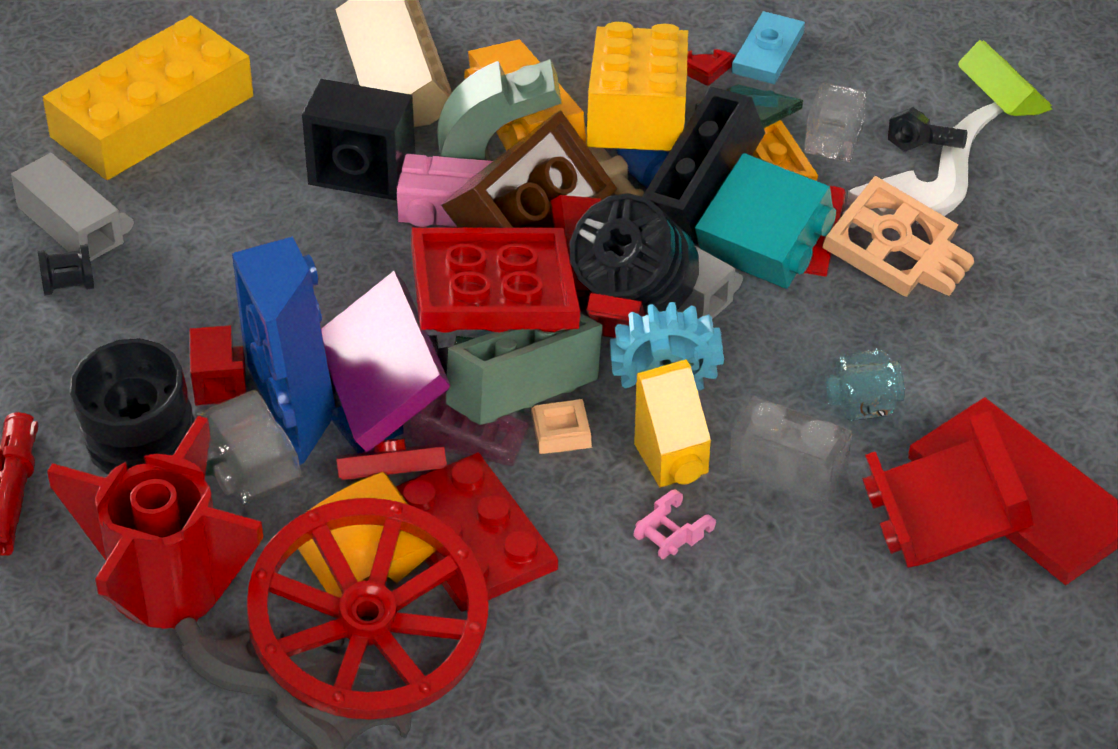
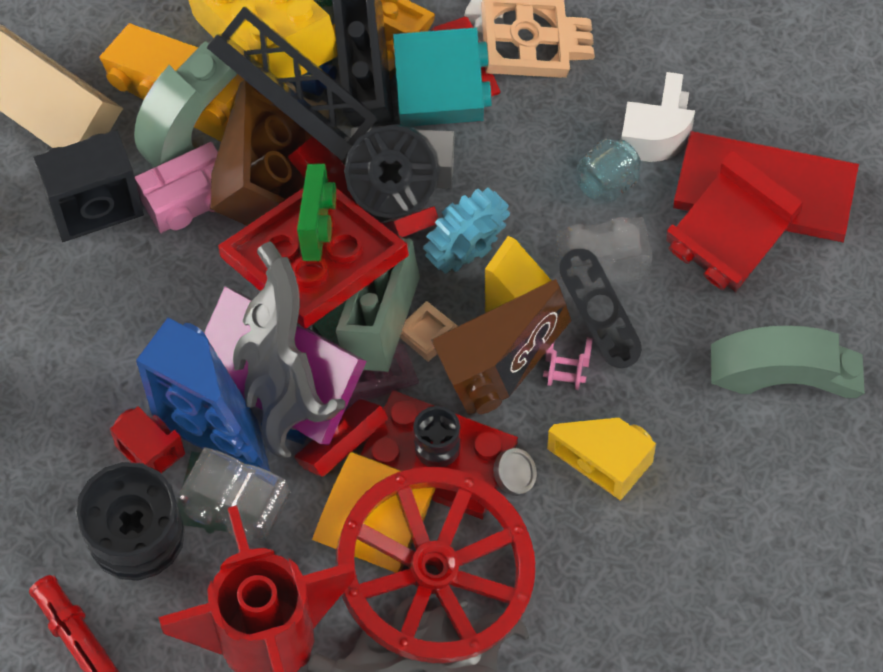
camera: 35 degrees left, 15 degrees up
none -> black fence [206,6,379,160]
none -> dark grey piece [233,242,346,457]
none -> green plate [297,164,336,261]
none -> black wheel [413,406,461,467]
none -> reddish brown slope [431,279,572,415]
none -> flat silver piece [493,448,537,495]
none -> yellow slope [547,417,656,501]
none -> black beam [559,248,642,368]
none -> white brick [620,72,695,162]
none -> sand green arch [711,326,865,398]

